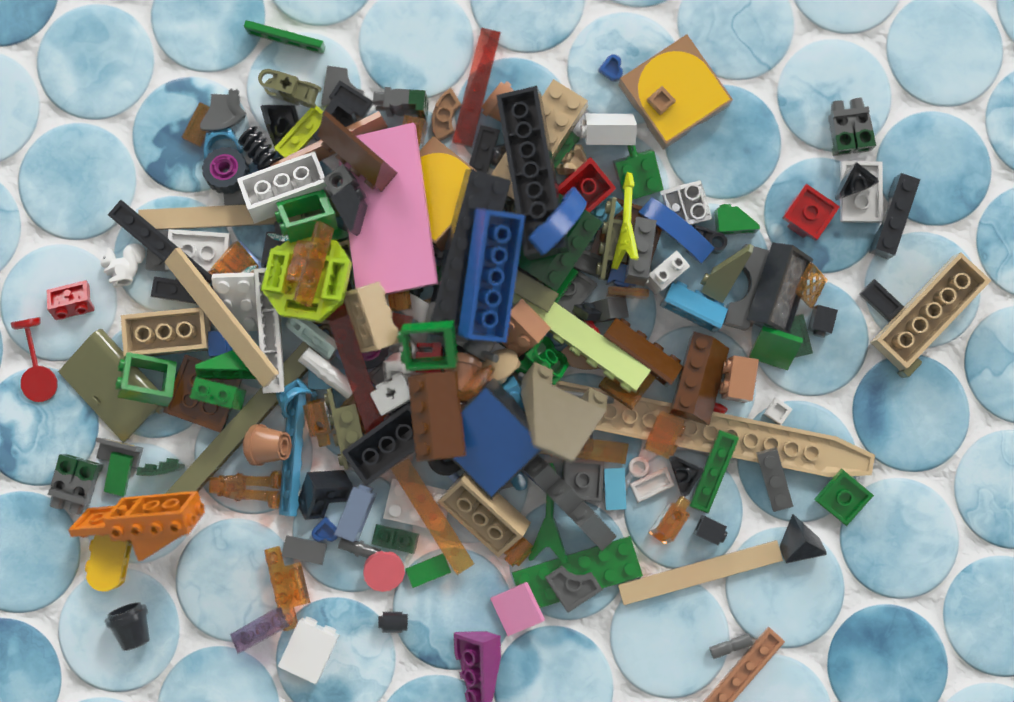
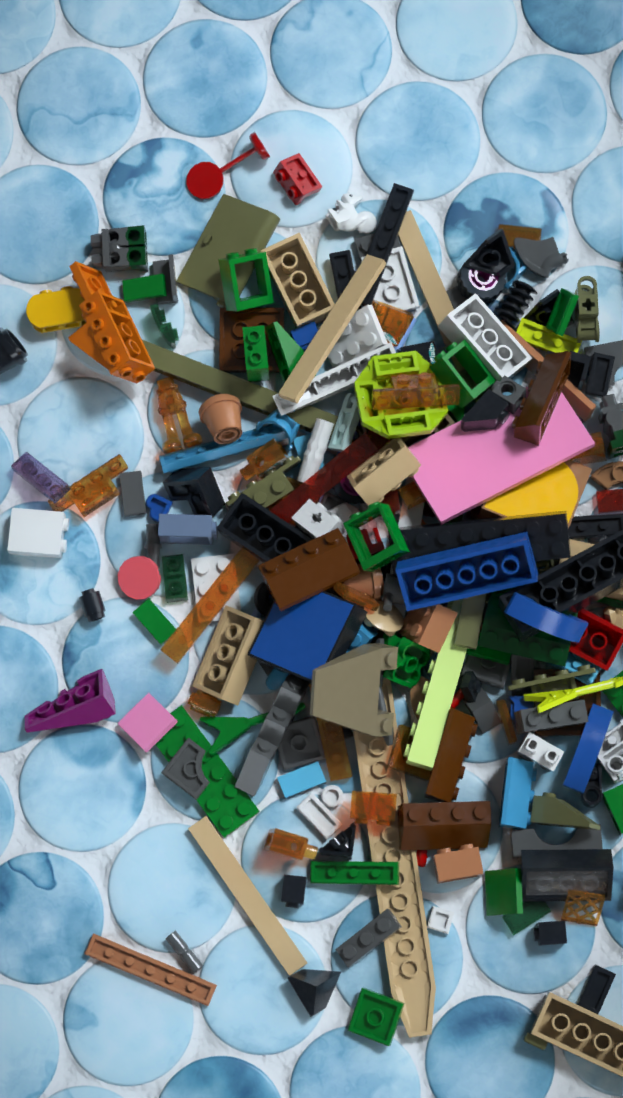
camera: 75 degrees right, 5 degrees down
none -> black slope [462,229,515,277]
none -> green tile [546,288,579,336]

